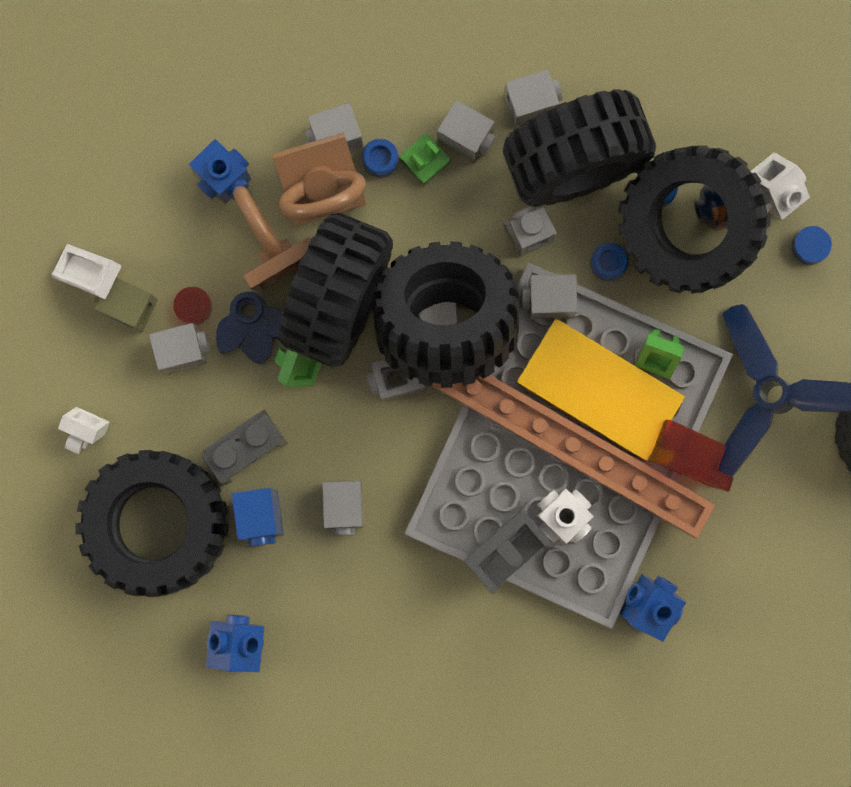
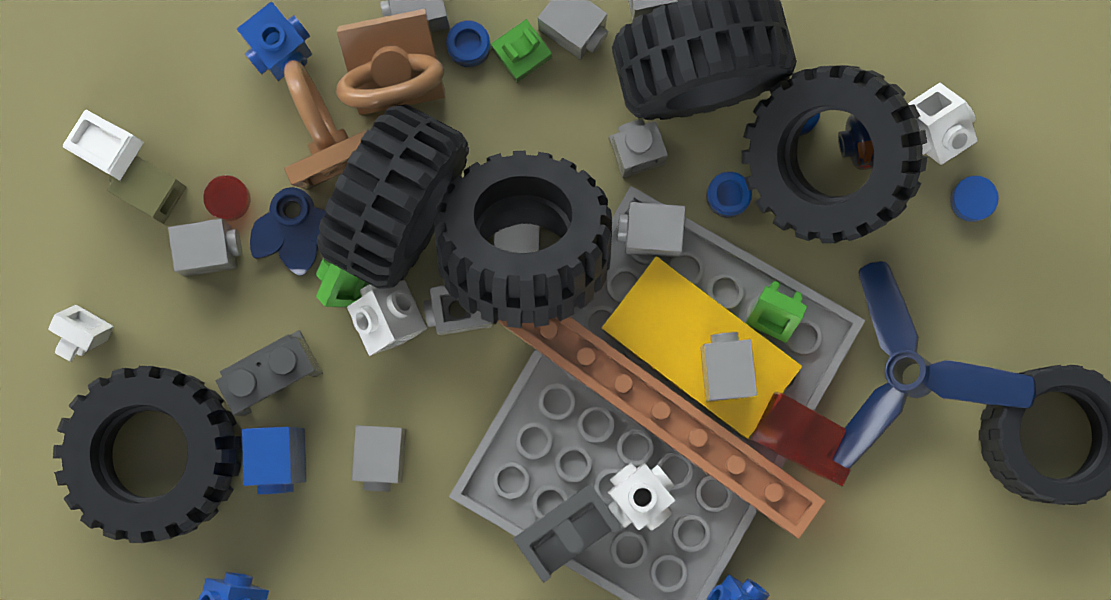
camera: 10 degrees right, 0 degrees up
none -> white brick [347,280,427,356]
none -> light grey brick [700,332,757,402]

